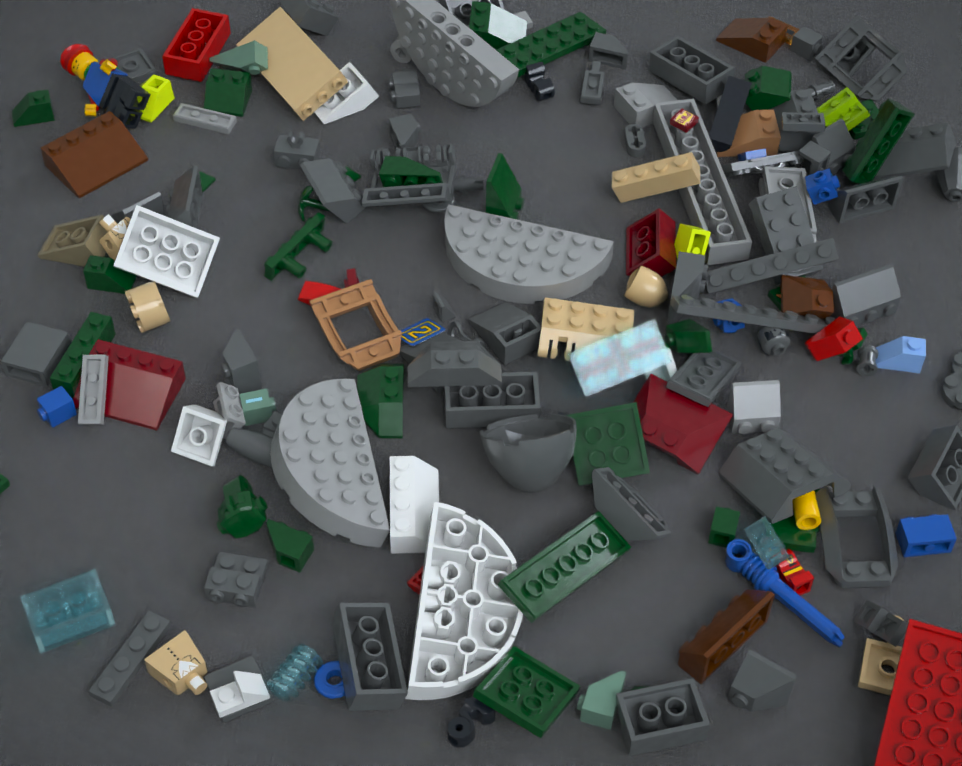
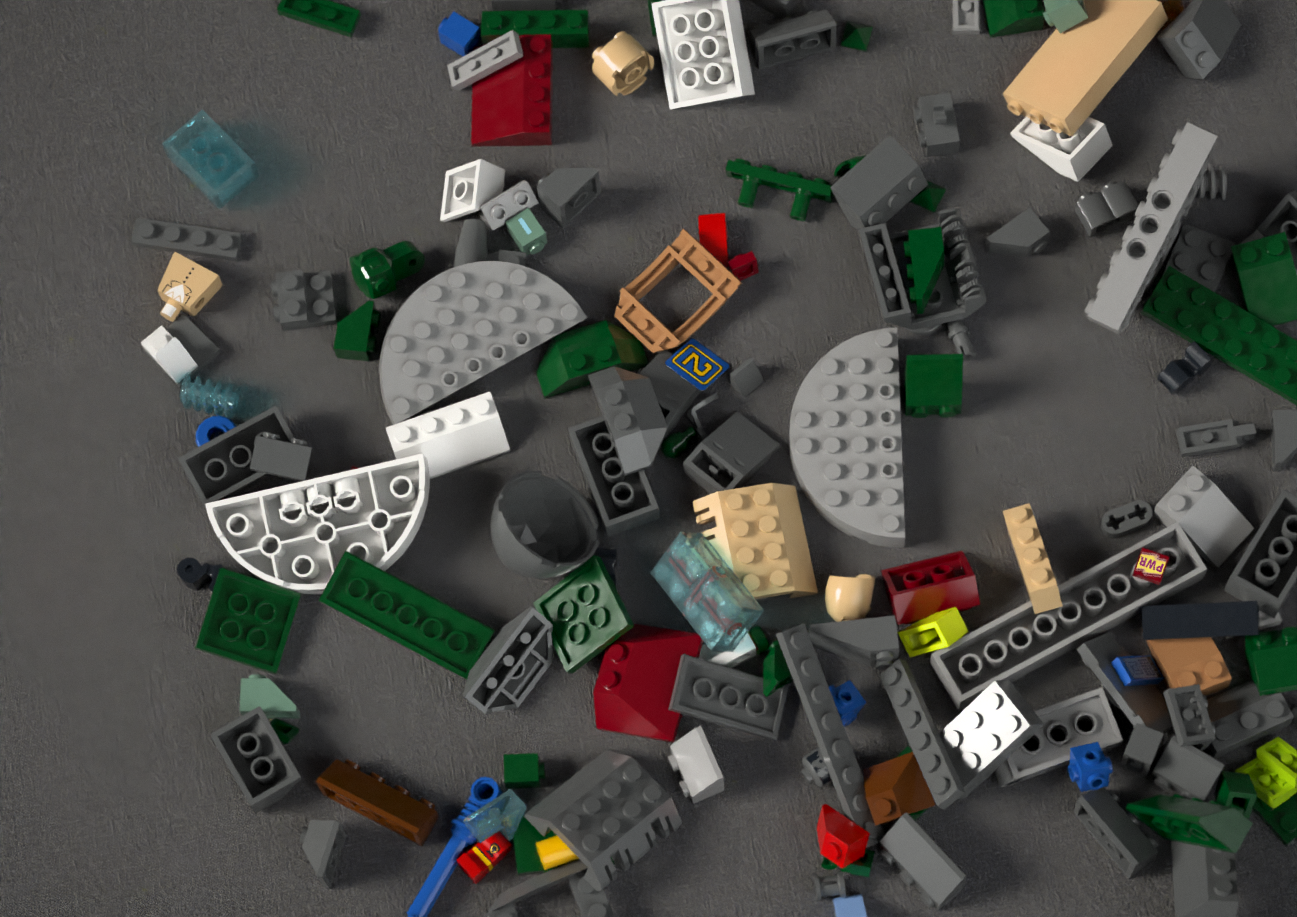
camera: 80 degrees right, 20 degrees up
none -> dark grey brick [250,432,312,481]
none -> dark green brick [1214,771,1257,818]

